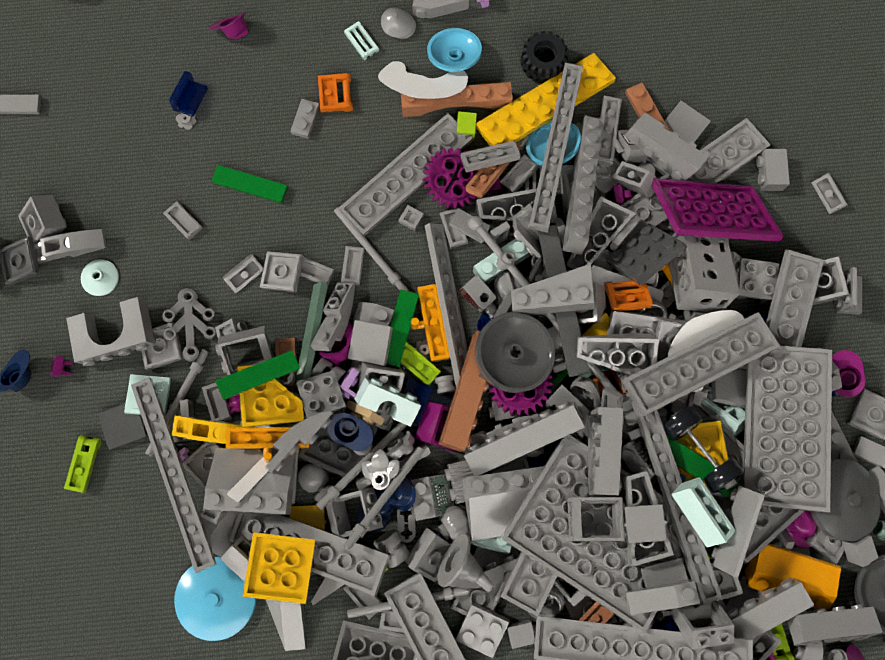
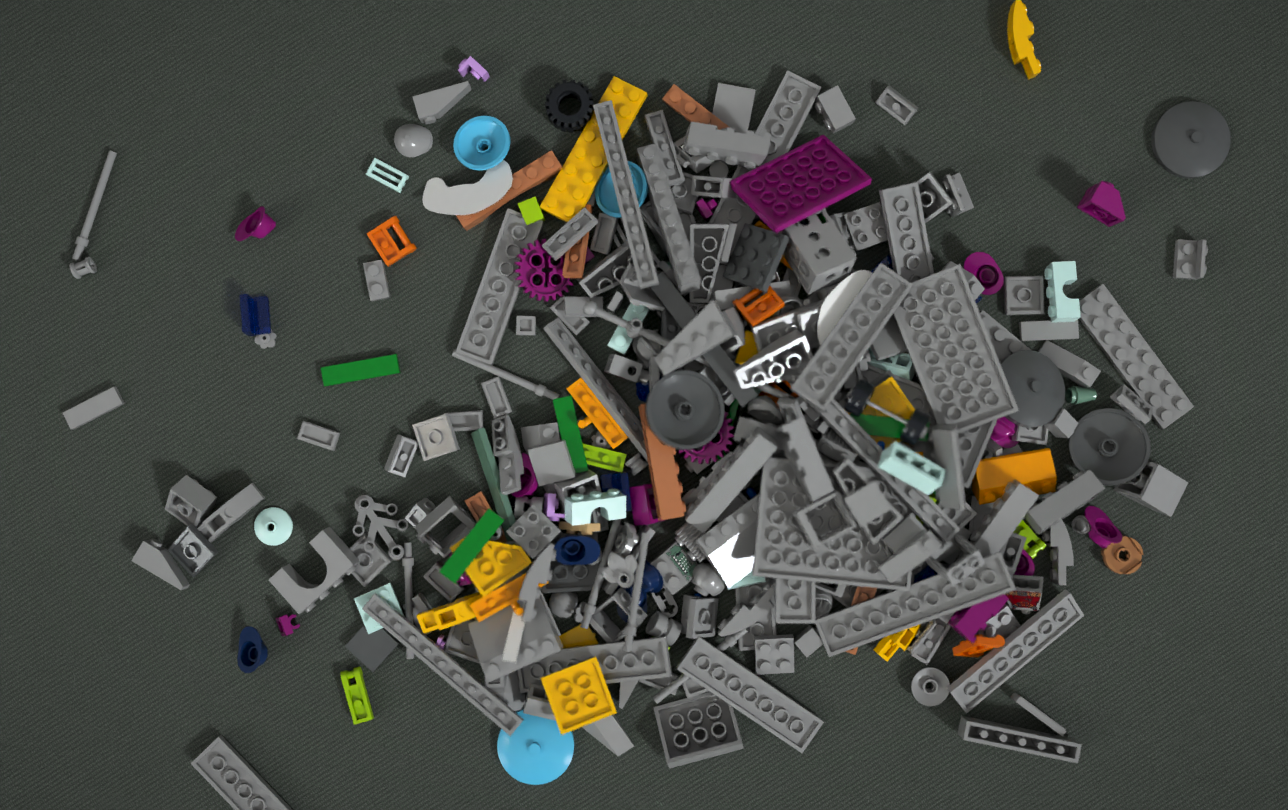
camera: 30 degrees left, 10 degrees up
light grey piece [437,534,494,593] -> none

